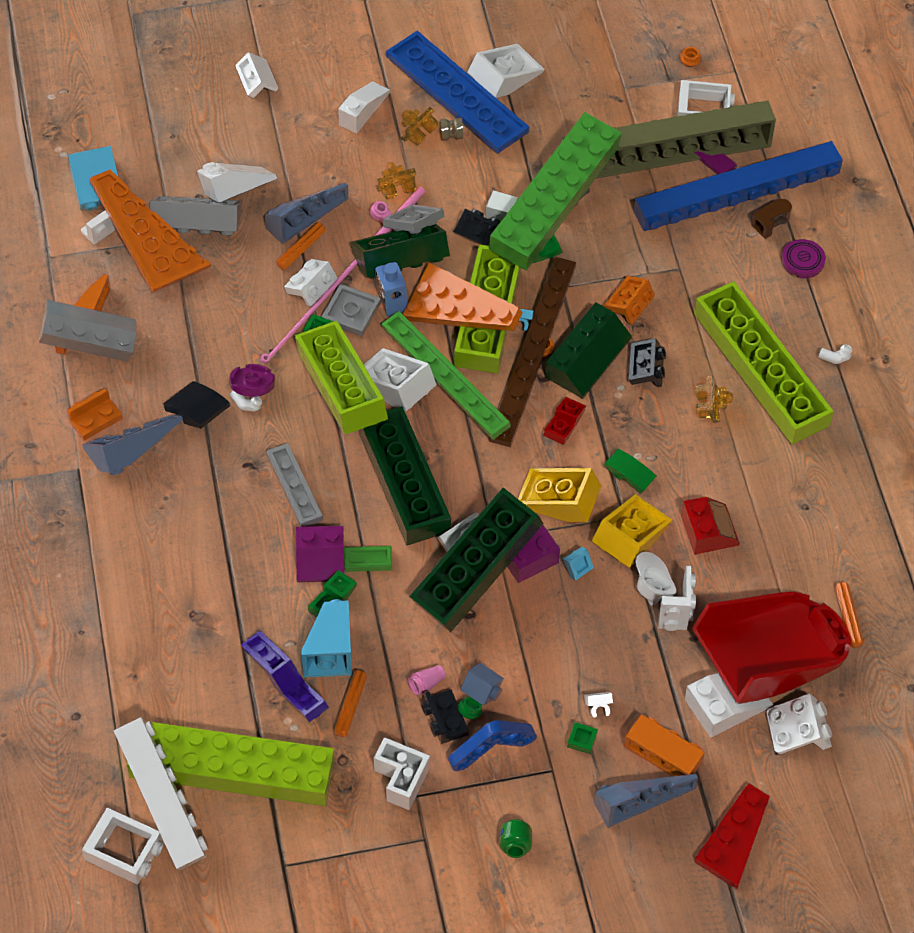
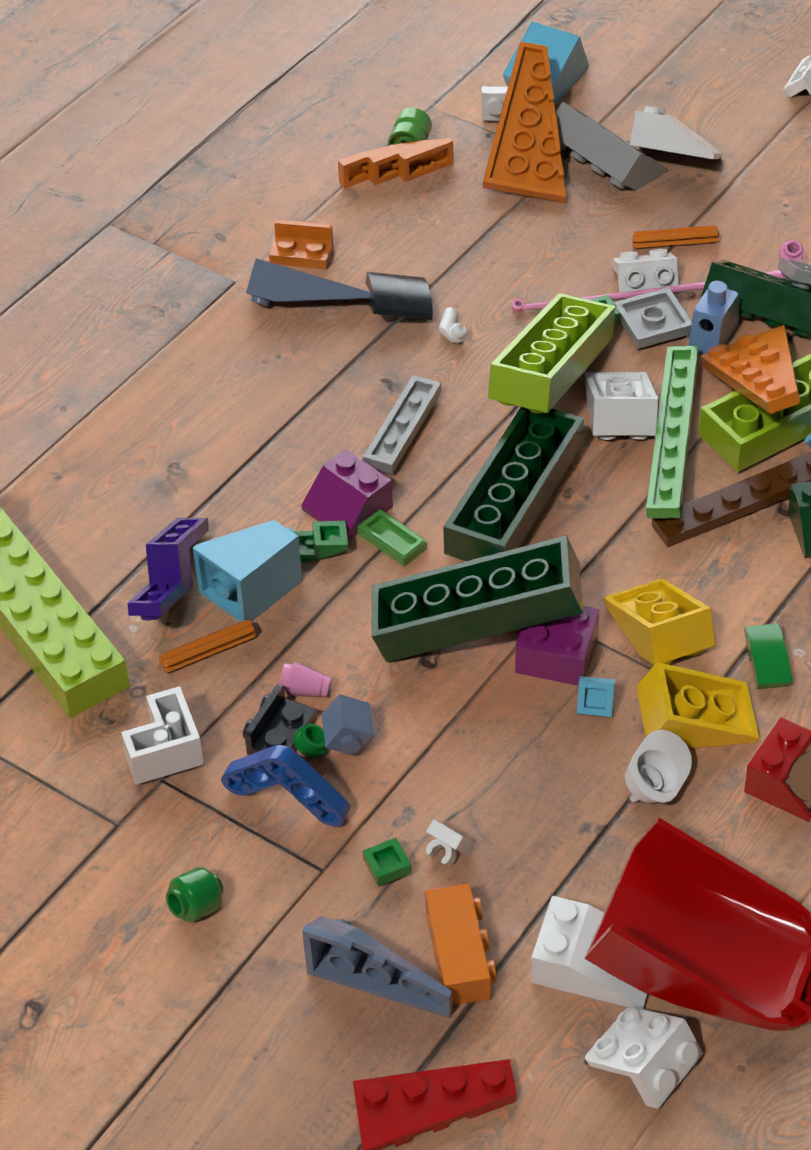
camera: 50 degrees right, 10 degrees down
light grey slope [39,300,136,362] -> none
magenta tile [230,364,275,397] -> none
sand blue wedge [265,183,349,244] -> none
red slope [543,397,586,445] -> none
white bracket [658,566,696,631] -> none
none -> bright green wheel [388,107,432,146]

